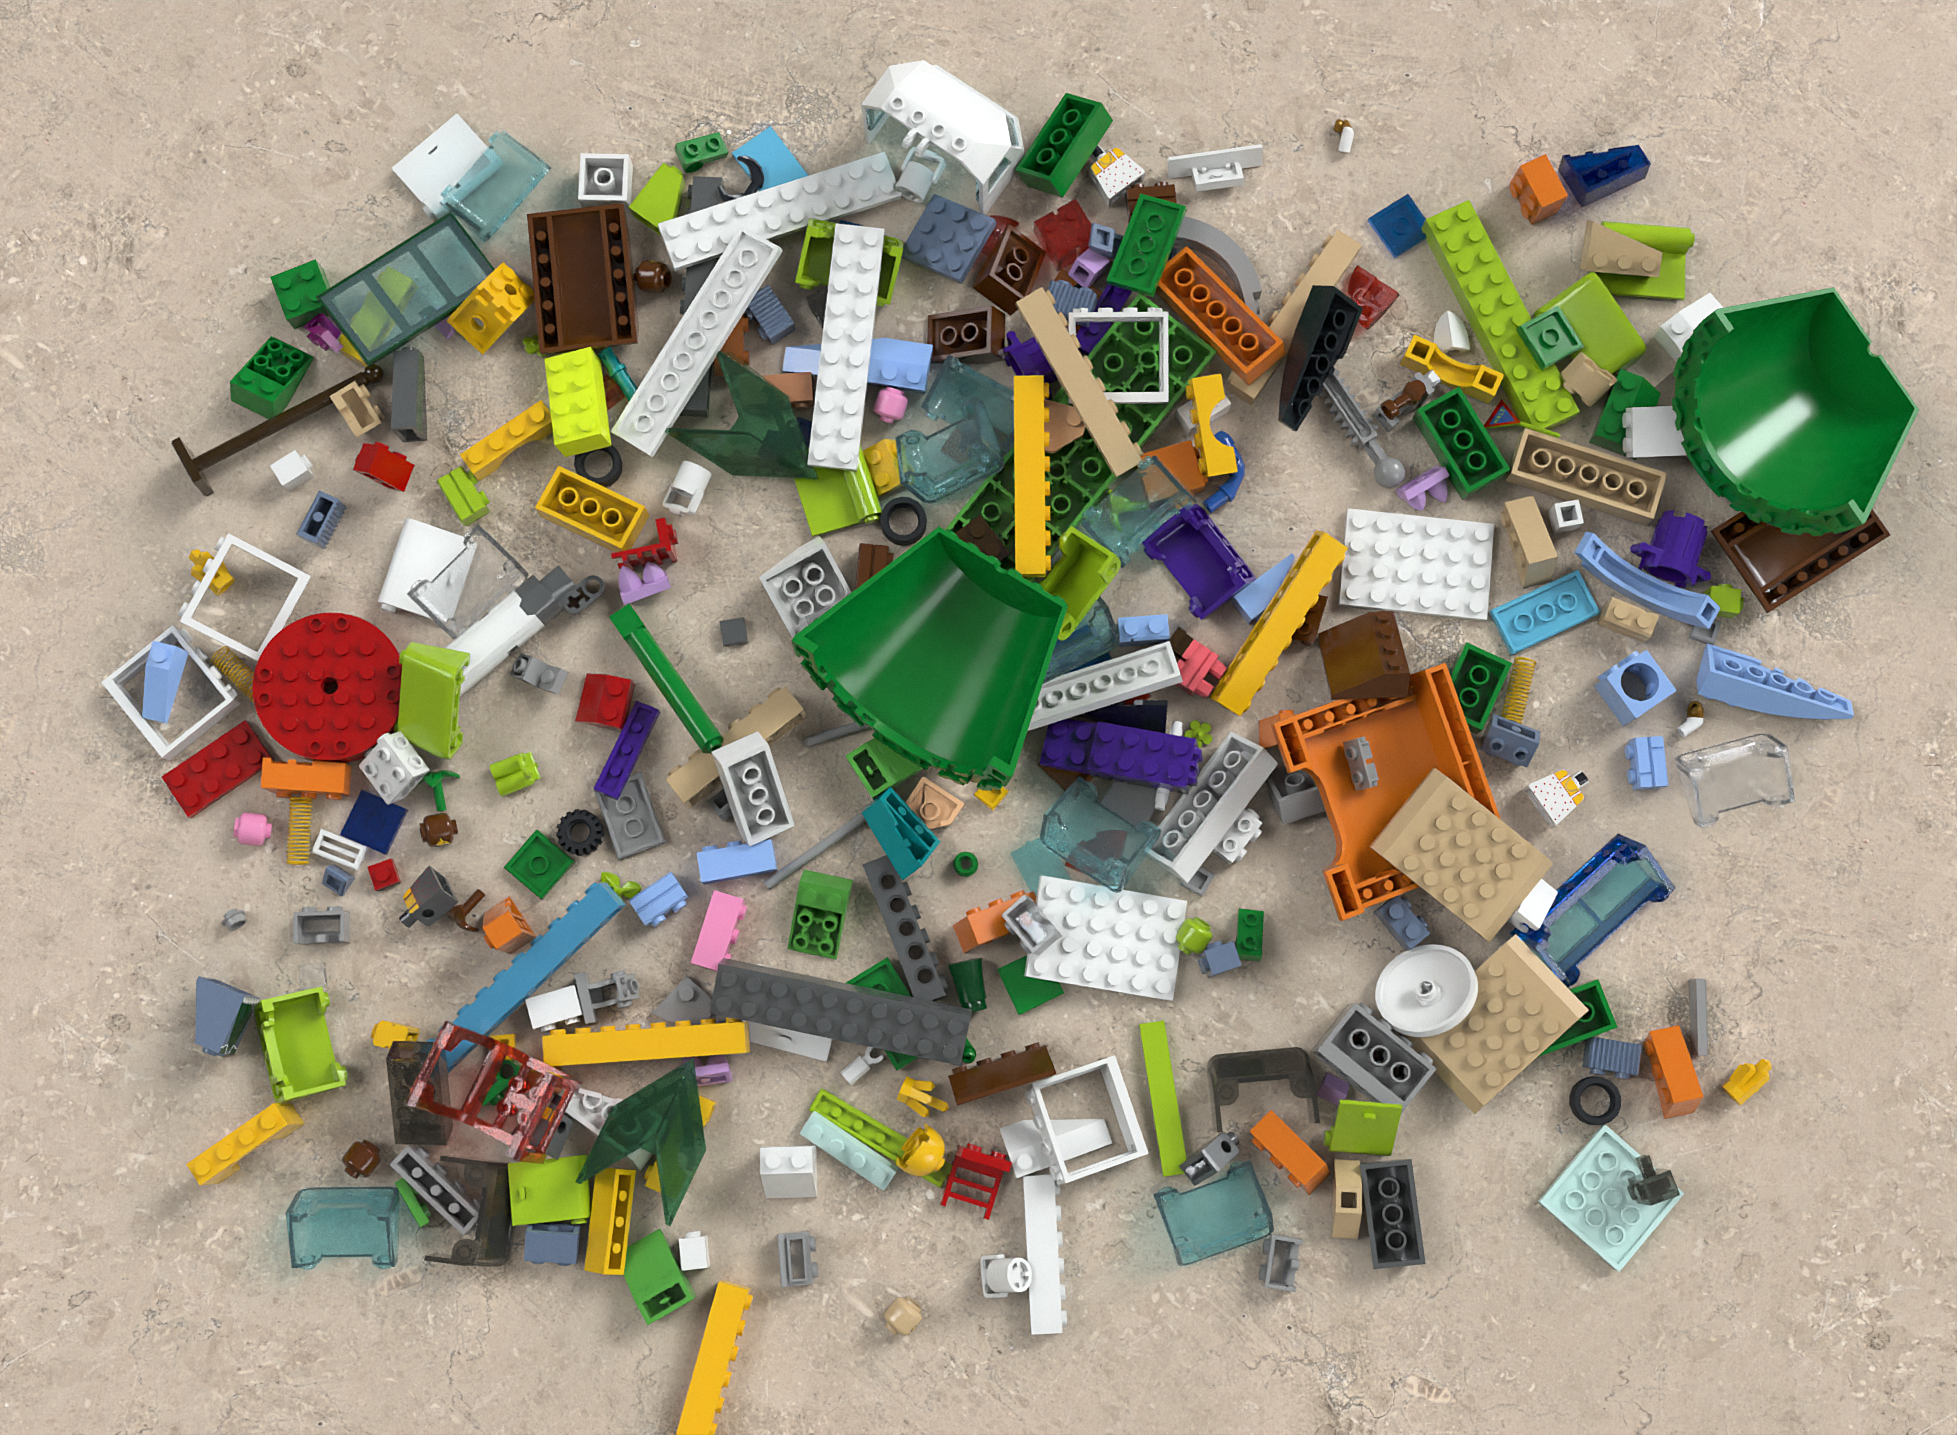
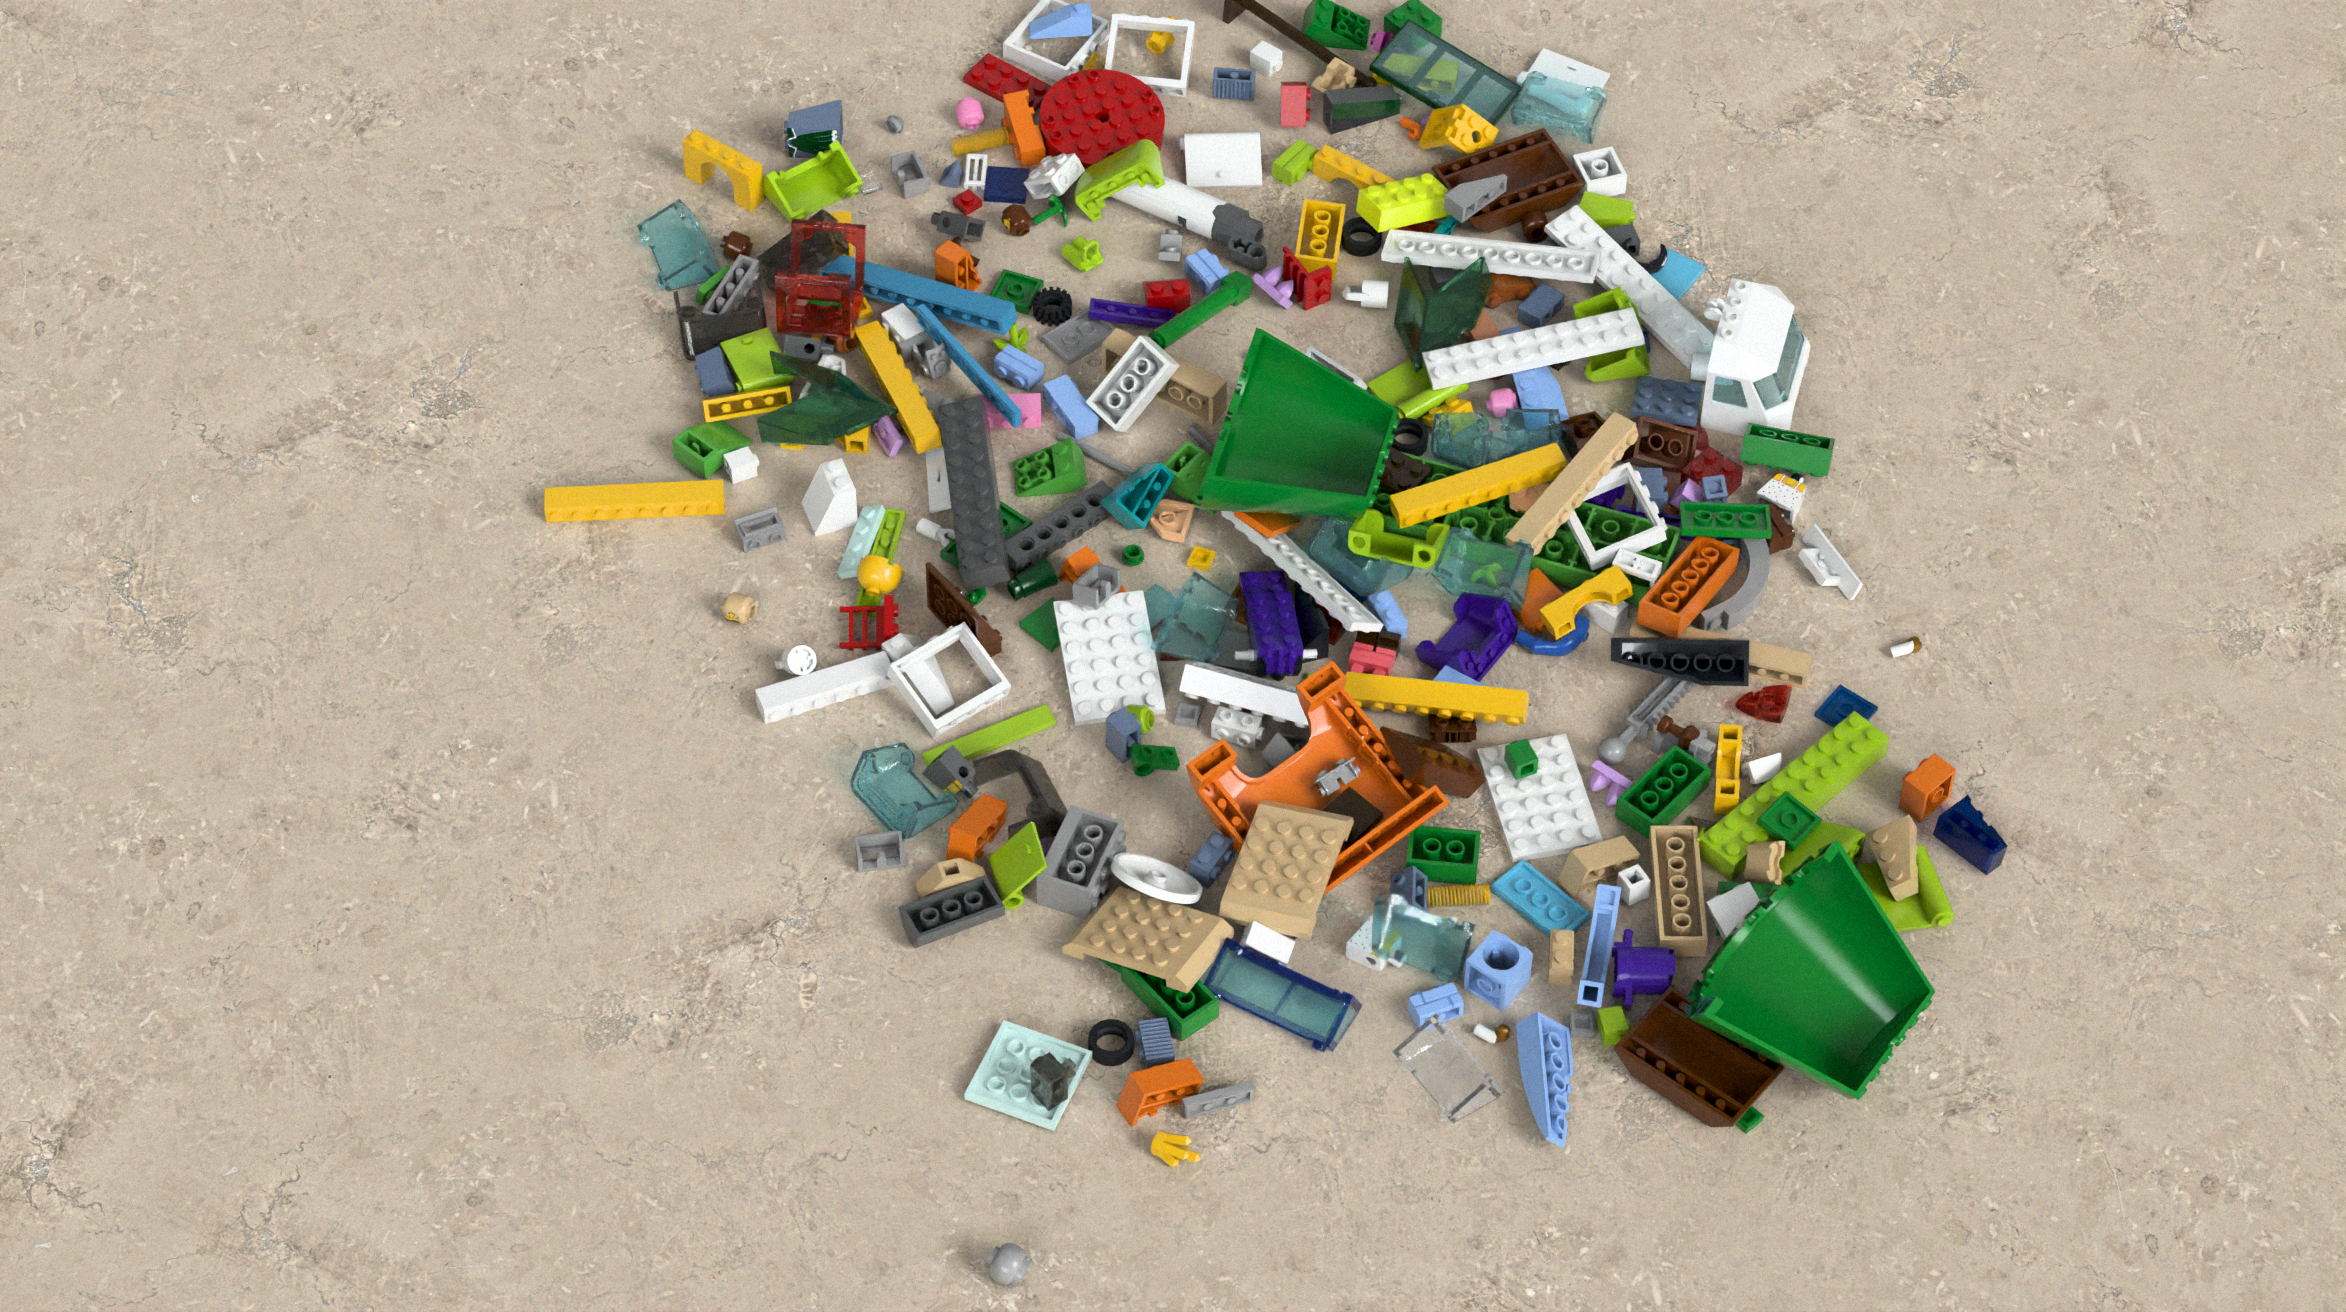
camera: 70 degrees right, 30 degrees down
clear windscreen [407,524,529,639] -> none
green plate [674,132,729,173] -> none
yellow rock [896,1076,949,1118] -> none
none -> dark azure tile [917,304,1021,428]
none -> light grey piece [986,1243,1032,1288]
none -> light blue brick [1185,248,1230,295]
none -> dark brown plate [1322,786,1383,847]
none -> clear light blue windscreen [1371,893,1475,983]
none -> orange arm [1399,116,1422,140]
none -> light grey slope [1443,174,1507,223]
none -> green brick [1504,739,1538,780]
none -> white hinge [1611,548,1662,588]

